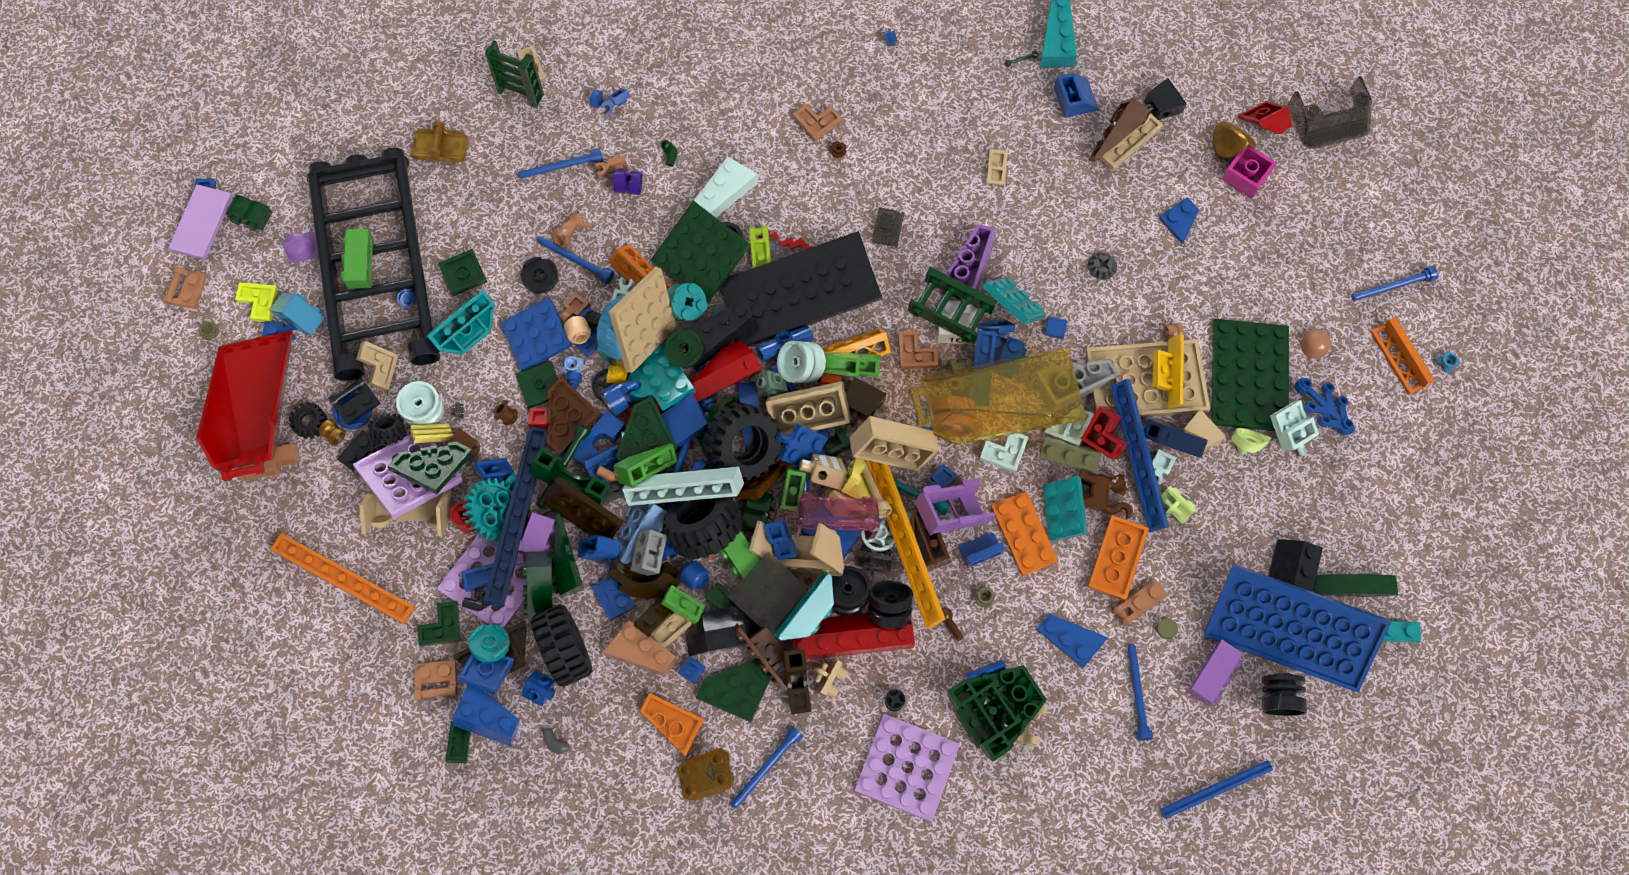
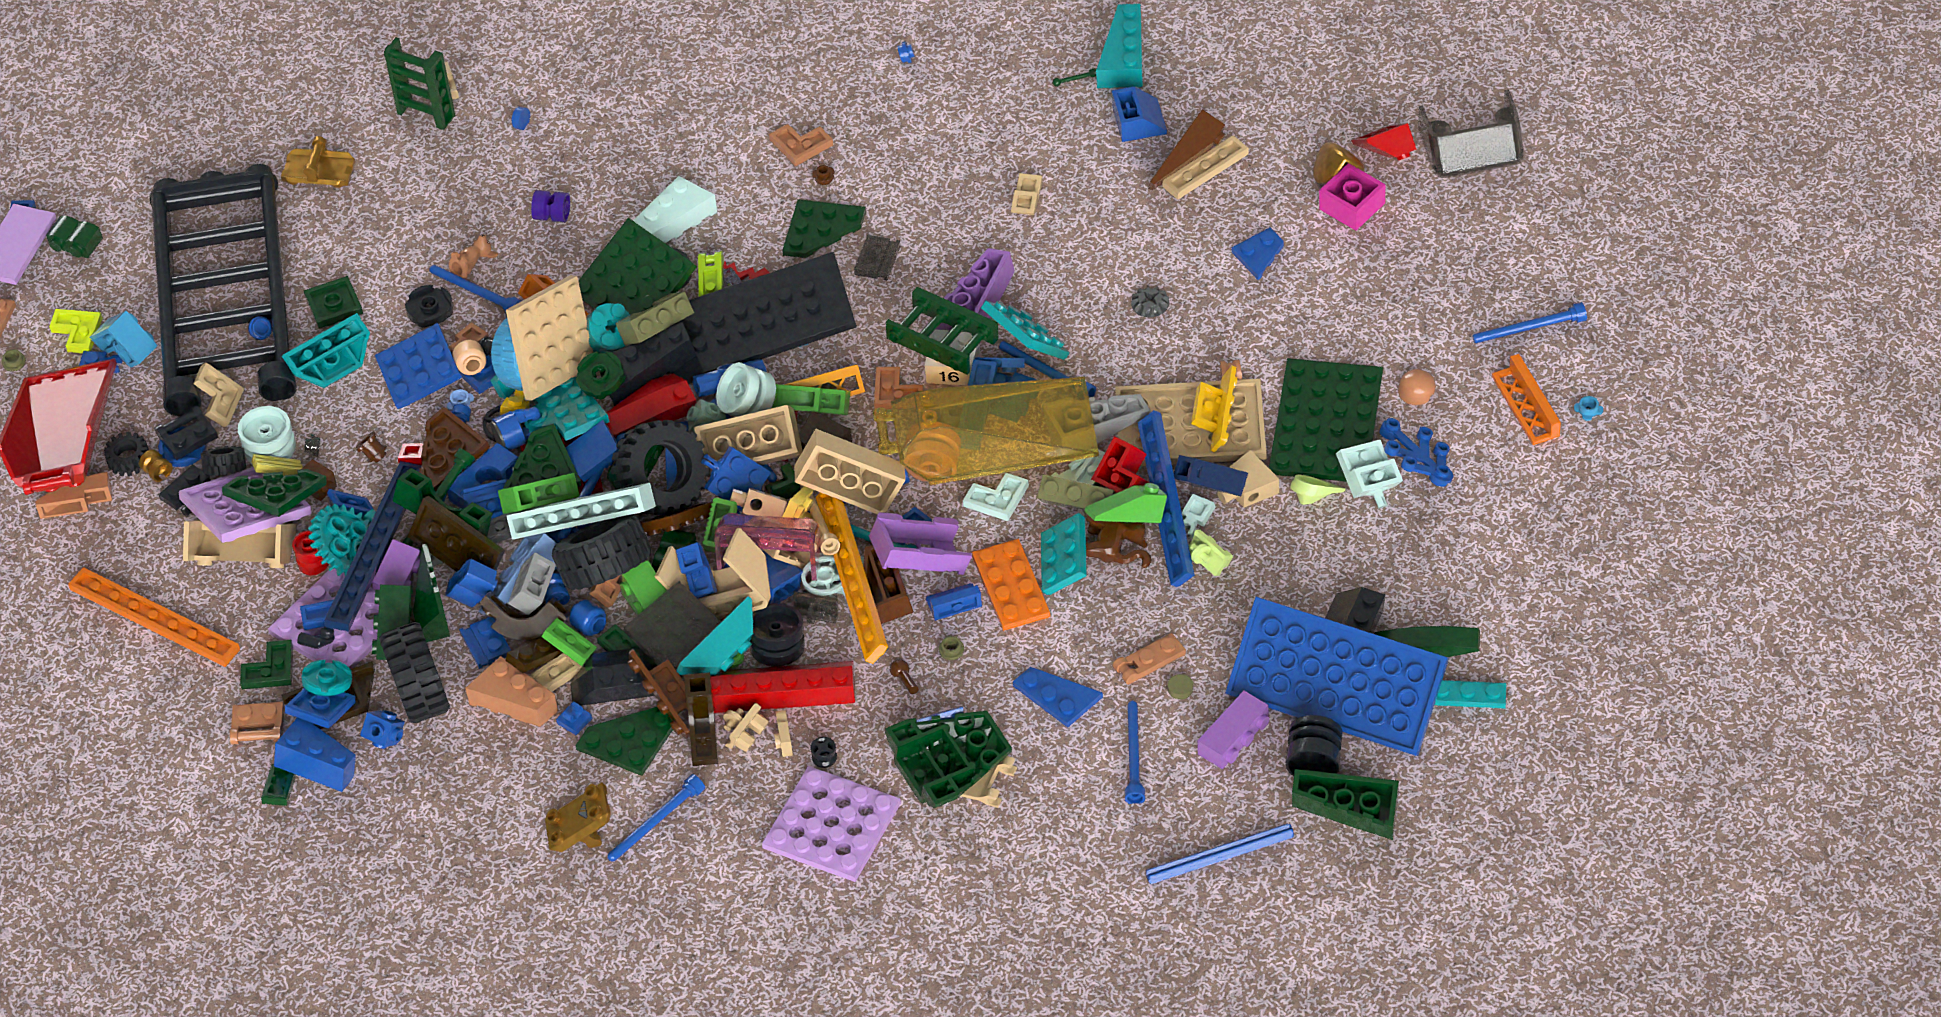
camera: 10 degrees right, 20 degrees down
medium lavender piece [282,232,318,263] -> none
bright green brick [341,229,373,289] -> none
dark green plate [516,361,558,409] -> none
blue piece [517,148,604,179] -> none
dark grey arm [543,729,570,754] -> none
nougat plate [595,155,628,178] -> none
nougat arm [596,466,618,481] -> none
blue plate [599,88,631,115] -> none
orange wing [640,693,704,757] -> none
dark green arm [661,140,678,167] -> none
black wheel [868,581,913,629] -> none
blue tile [1045,317,1067,339] -> none
orange plate [1087,515,1149,601] -> none
black torso [1144,78,1187,120] -> none
none -> olive arch [615,291,694,345]
none -> tan plate [774,710,793,757]
none -> dark green plate [782,199,866,258]
none -> blue piece [999,341,1096,401]
none -> slope [1085,483,1167,523]
none -> dark green wedge [1292,769,1399,840]

